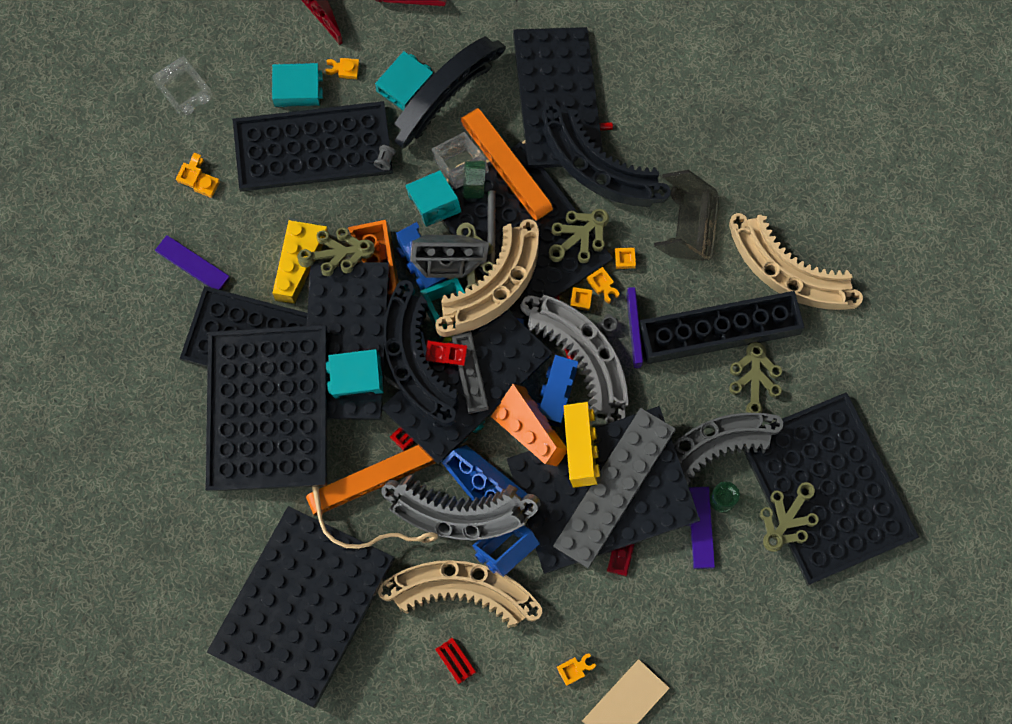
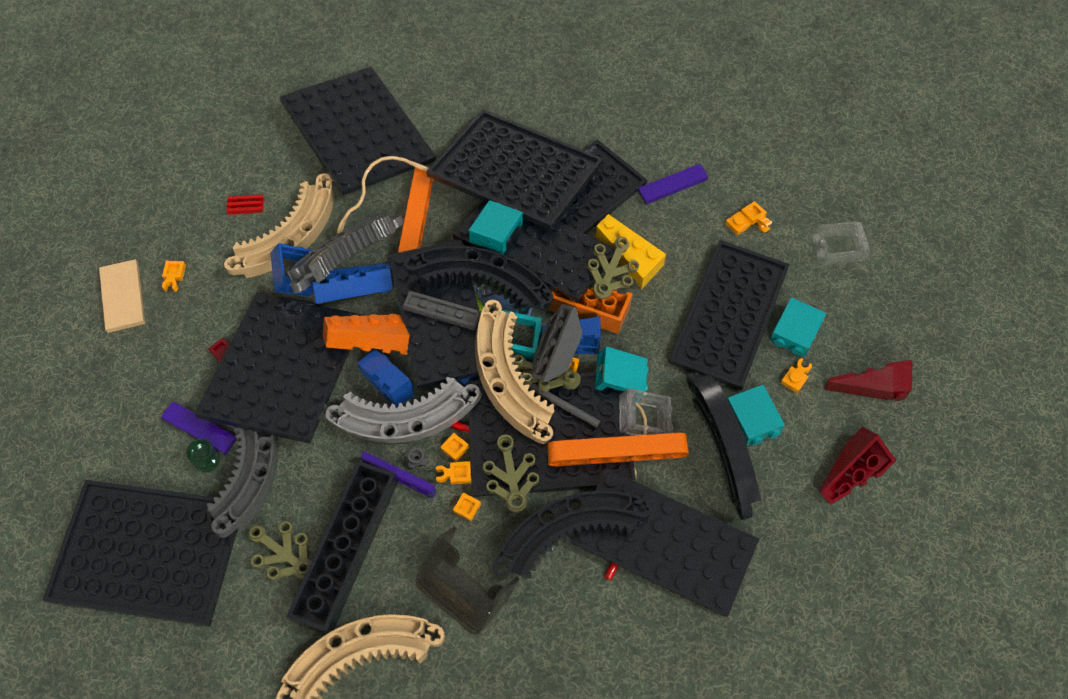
camera: 125 degrees right, 10 degrees down
dark grey bush [374,145,396,171] -> none
red slope [425,340,467,366] -> none
clear green slope [463,160,485,199] -> none
dark grey plate [553,408,676,569] -> none
yellow brick [564,402,600,488] -> none
olive plant [760,482,819,552] -> none

